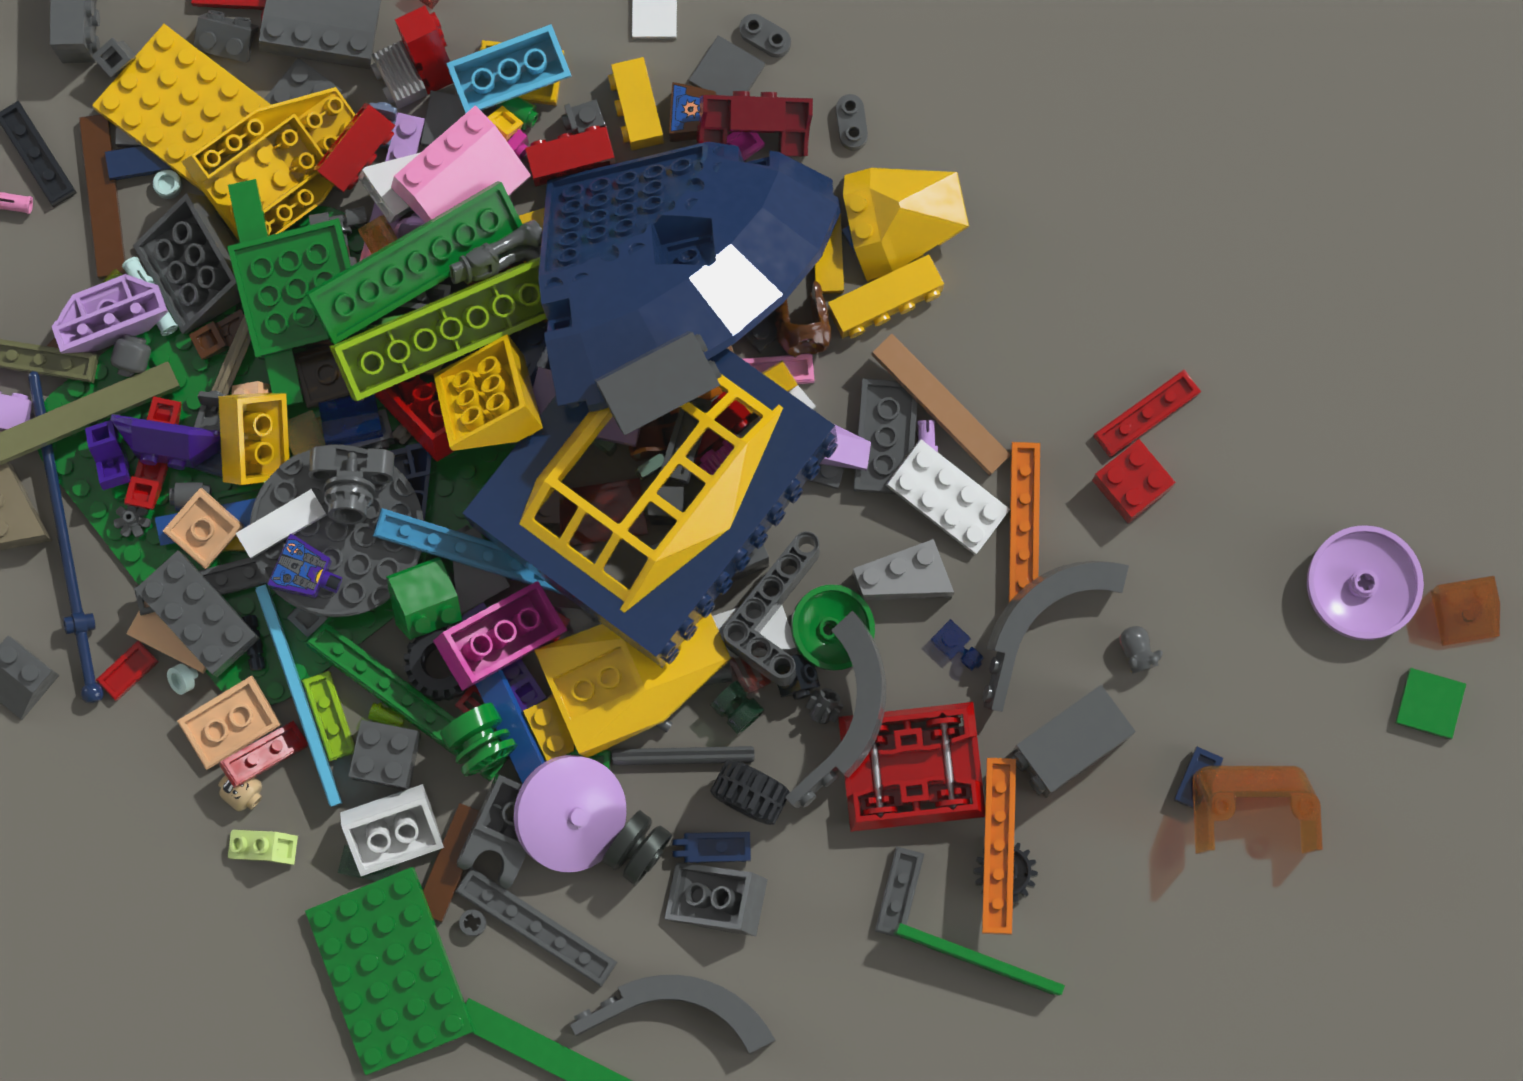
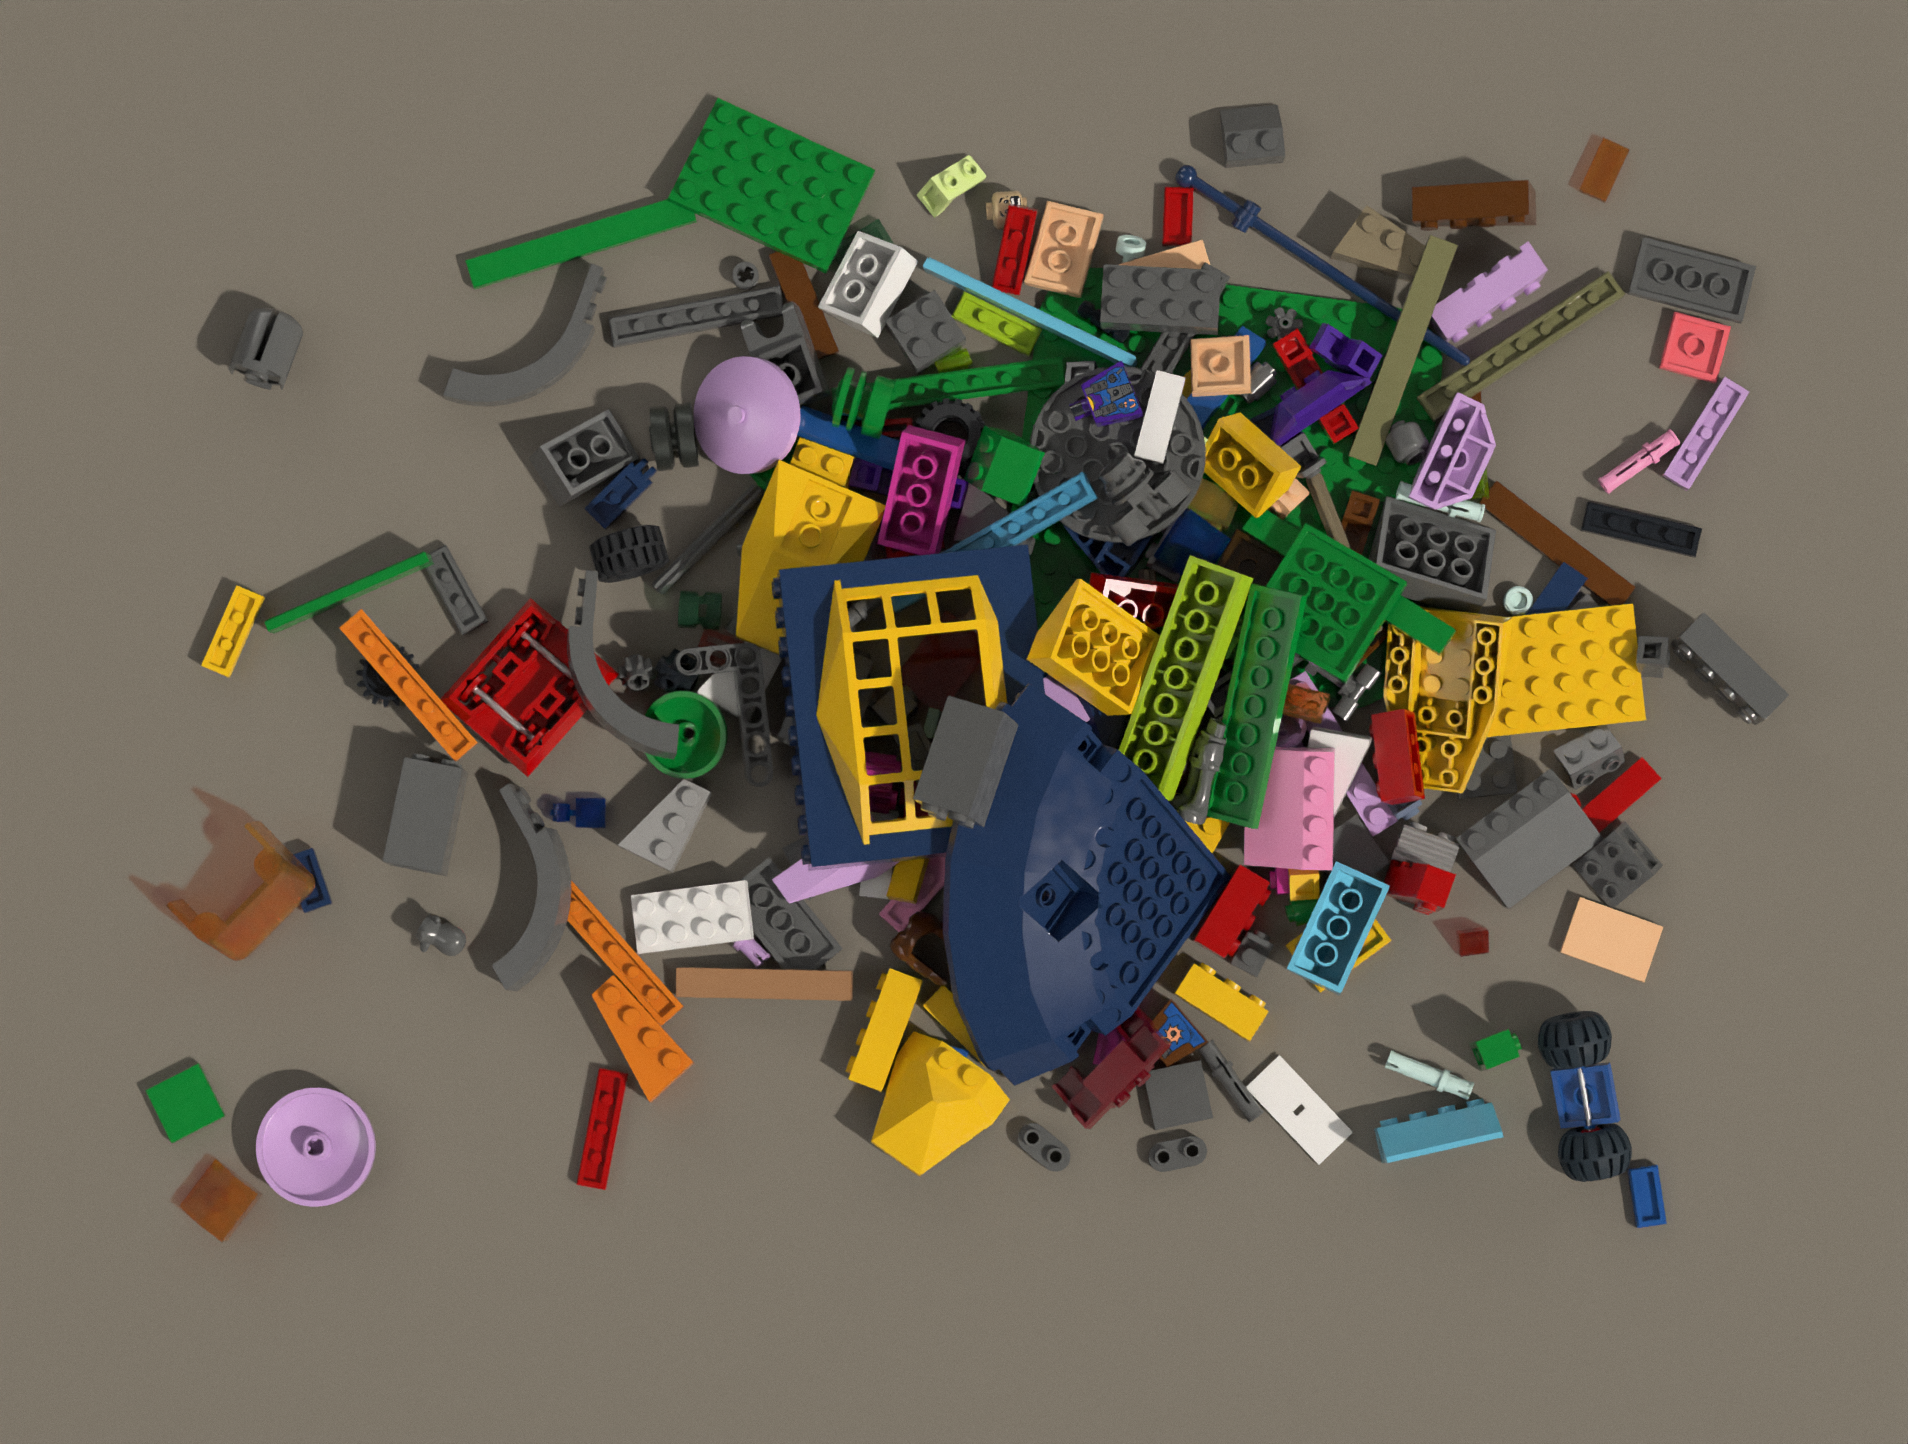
camera: 135 degrees right, 5 degrees up
red brick [1092,439,1176,523] -> none
none -> yellow plate [201,585,265,678]
none -> orange wedge [591,975,695,1103]
none -> dark grey pin [1198,1040,1264,1123]

